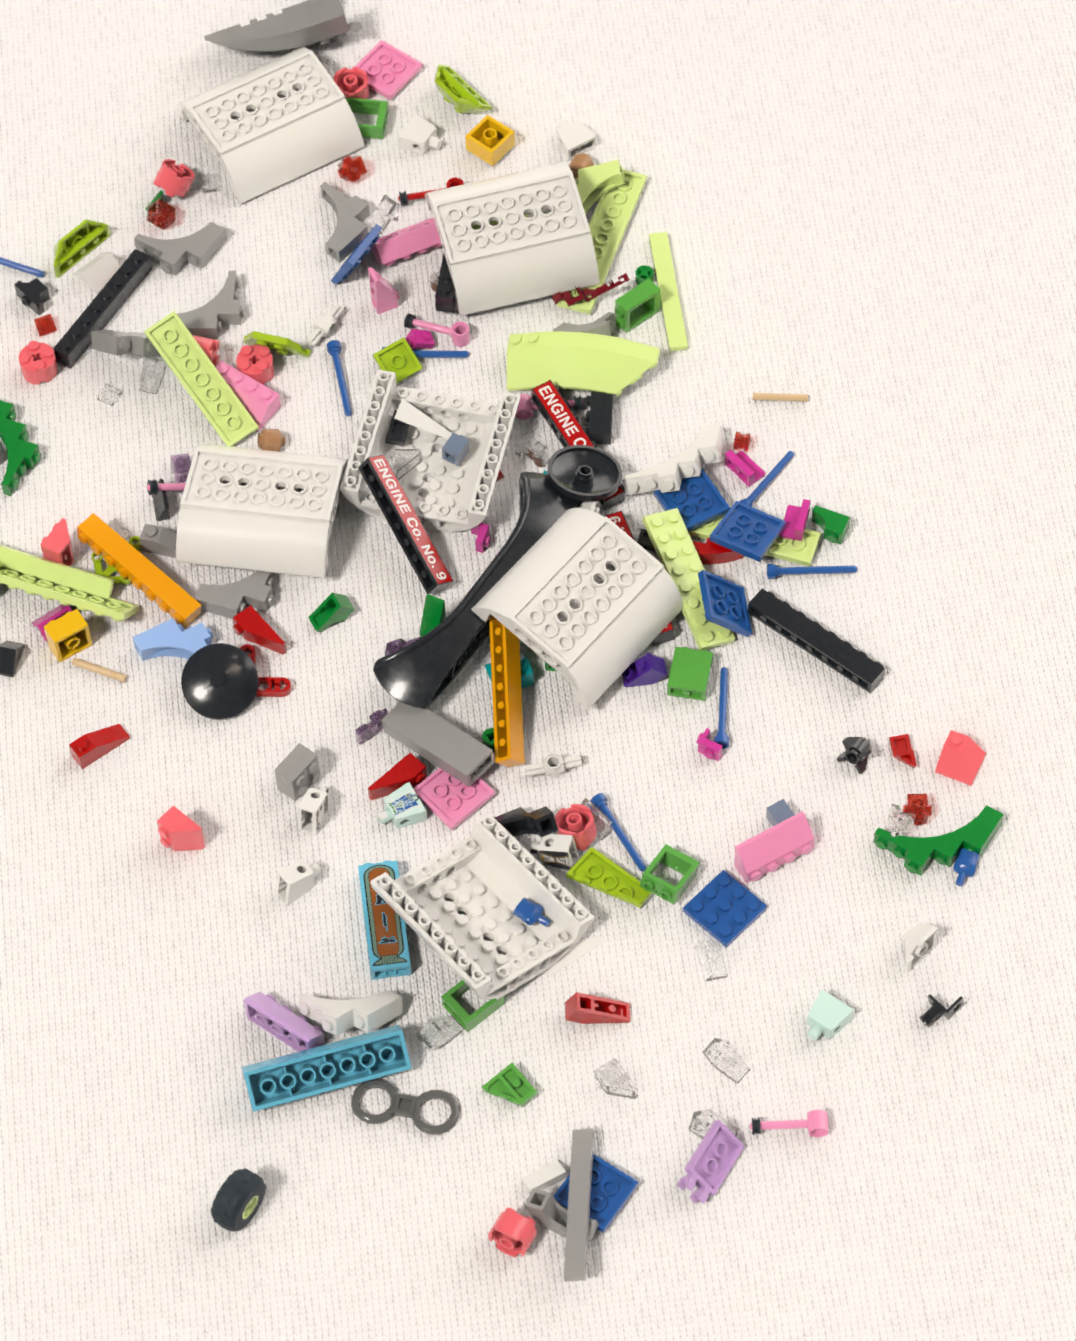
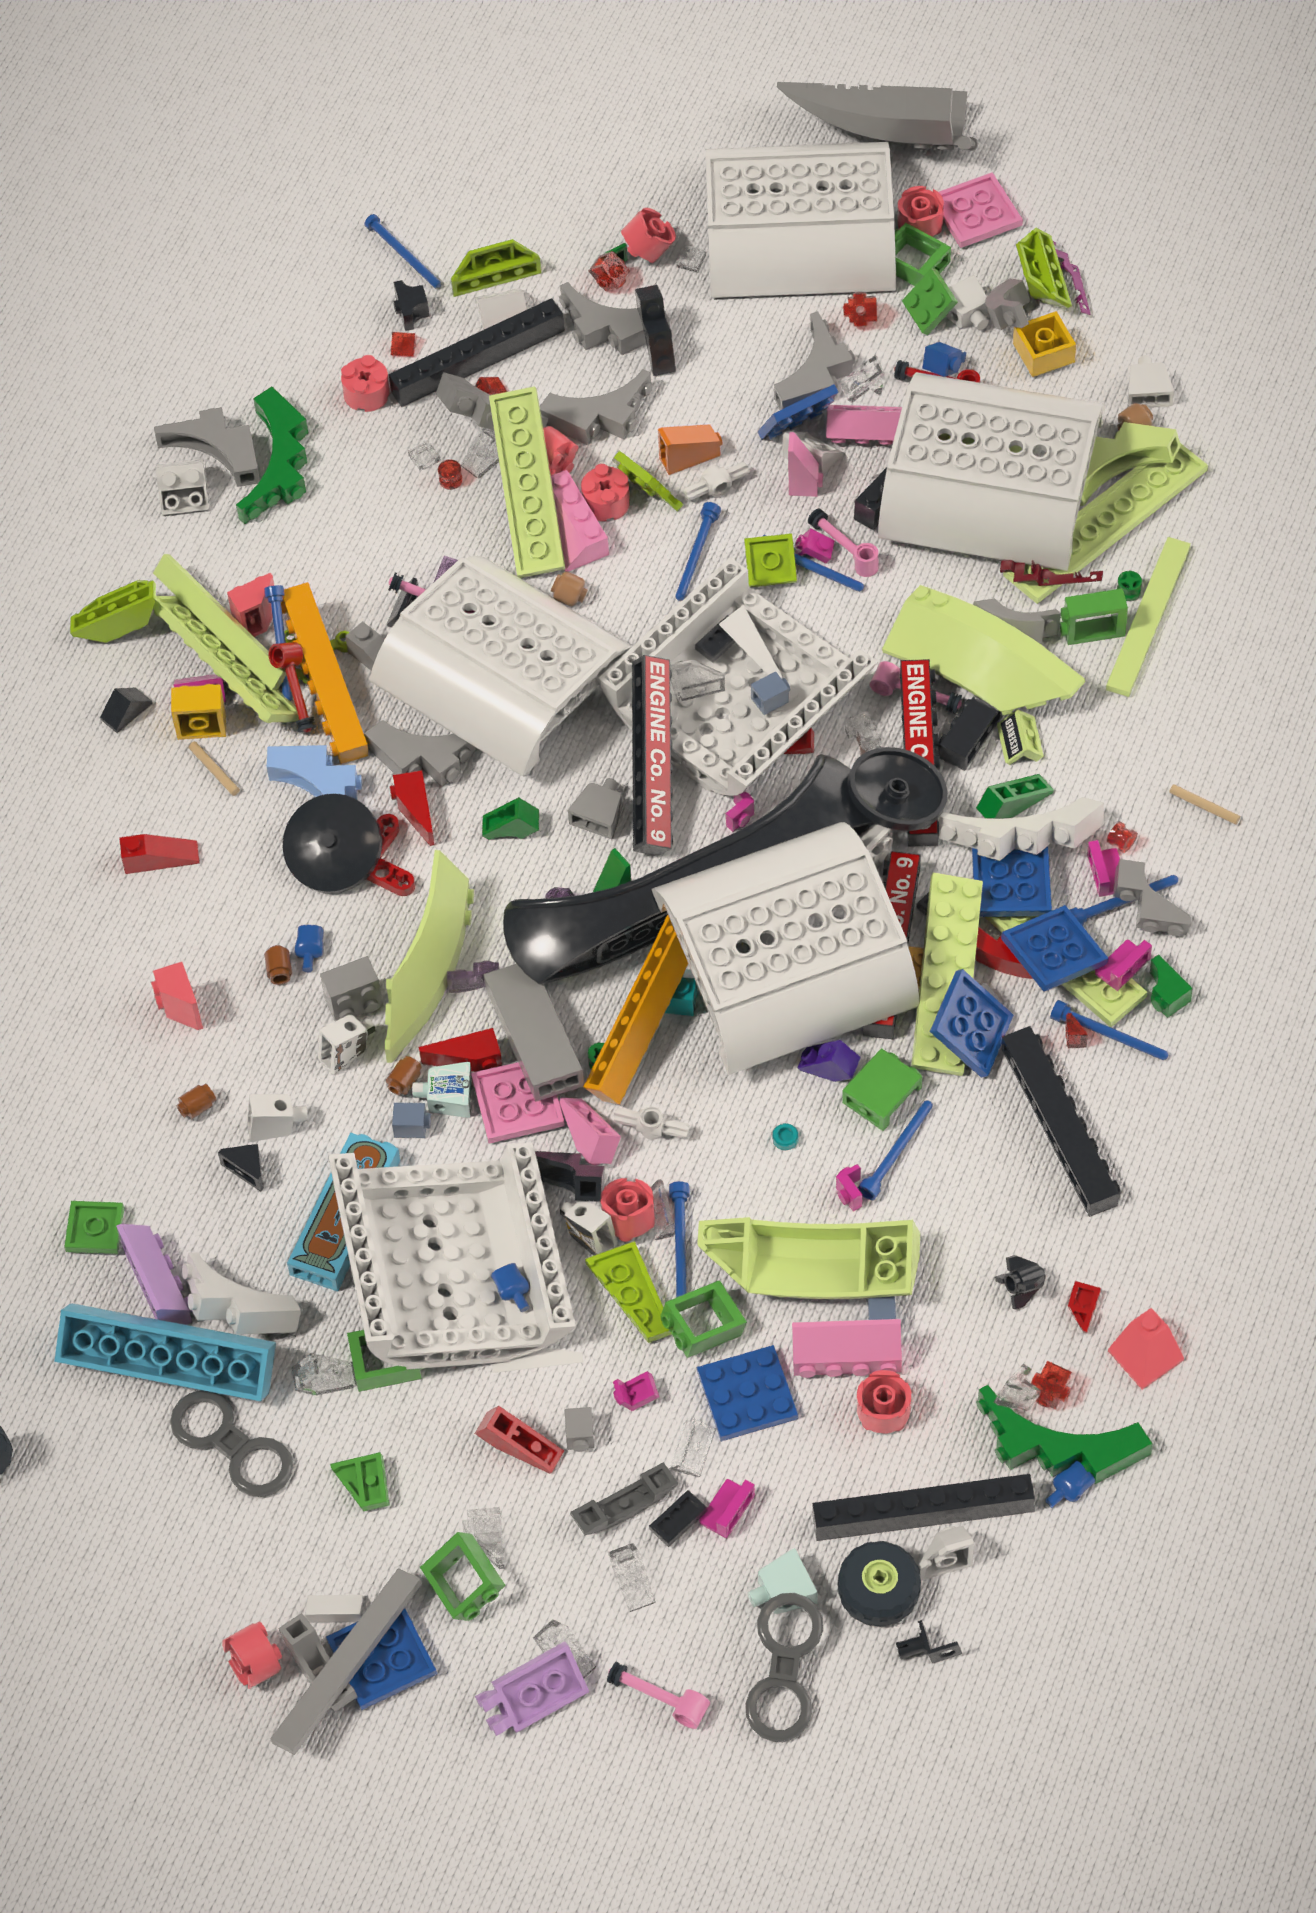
camera: 30 degrees right, 0 degrees up
none -> bright green plate [64,1201,124,1254]
none -> dark orange brick [176,1083,216,1120]
none -> black slope [218,1144,264,1192]
none -> blue piece [264,585,293,702]
none -> dark orange brick [264,945,292,985]
none -> red piece [268,642,317,733]
none -> blue piece [295,925,324,973]
none -> yellowish green slope [385,850,474,1063]
none -> dark orange brick [386,1056,422,1095]
none -> sand blue brick [392,1103,431,1138]
none -> bright green window [420,1532,506,1621]
none -> clear red wheel [438,459,463,490]
none -> clear red slope [475,377,508,395]
none -> bright pink slope [559,1098,621,1165]
none -> light grey brick [564,1407,594,1452]
none -> light grey torso [568,778,623,839]
none -> dark grey slope [570,1462,678,1536]
none -> dark pink bracket [613,1371,659,1411]
none -> black arch [635,285,676,376]
none -> black plate [649,1490,708,1547]
none -> orange slope [658,424,723,475]
none -> yellowish green slope [697,1217,920,1299]
none -> dark pink panel [699,1479,755,1539]
none -> dark grey bar [745,1593,823,1742]
none -> teal tile [772,1123,798,1151]
none -> white slope [783,431,843,476]
none -> black brick [812,1474,1035,1541]
none -> black wheel [837,1541,921,1627]
none -> coral brick [857,1370,911,1434]
none -> bright green plate [902,268,958,335]
none -> blue brick [922,342,967,377]
none -> green slope [976,774,1054,819]
none -> light grey arch [985,278,1031,330]
none -> yellowish green panel [997,709,1044,765]
none -> magenta piece [1053,241,1091,315]
none -> clear red slope [1065,1013,1088,1048]
none -> light grey arch [1113,859,1191,936]

